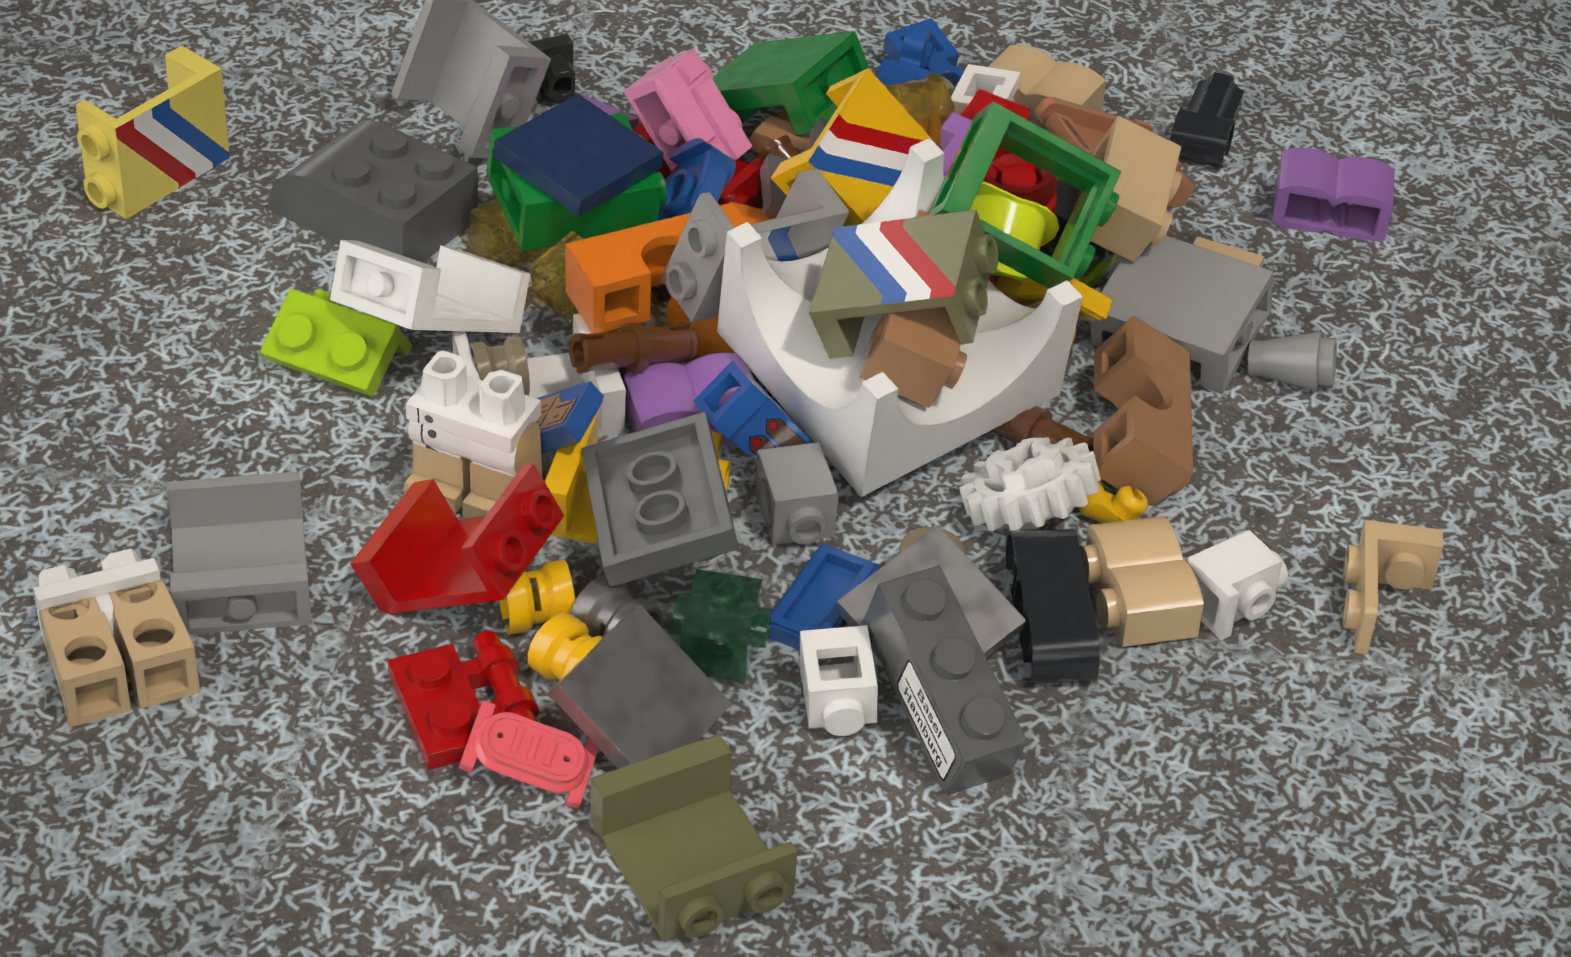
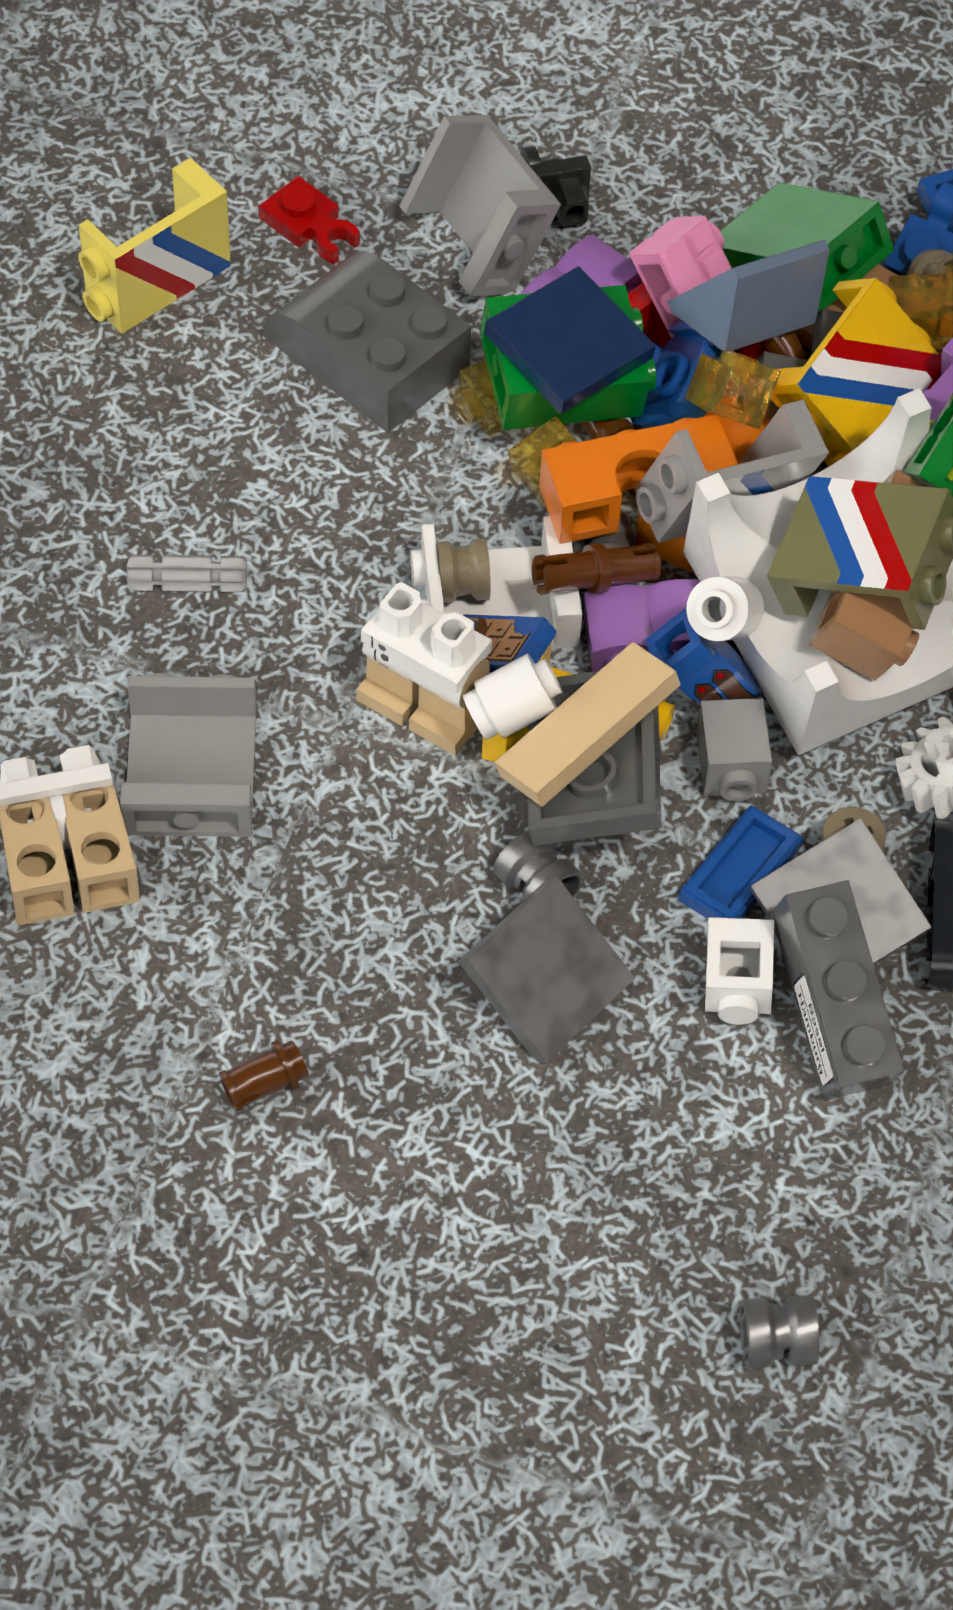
camera: 10 degrees right, 15 degrees up
lime bracket [259,288,413,397] -> none
white panel [330,240,531,333] -> none
red panel [350,463,564,614] -> none
red plate [388,630,539,770] -> none
coral piece [458,700,599,808] -> none
yellow wheel [499,559,575,635] -> none
yellow wheel [528,612,603,681] -> none
olive panel [590,734,798,943] -> none
clear green brick [672,569,772,683] -> none
none -> light grey axle [127,555,247,592]
none -> reddish brown pin [218,1040,309,1112]
none -> red plate [258,176,360,264]
none -> white brick [463,653,563,740]
none -> tan tile [494,642,680,807]
none -> sand blue slope [667,239,829,353]
none -> clear yellow brick [685,349,781,430]
none -> white brick [686,576,764,641]

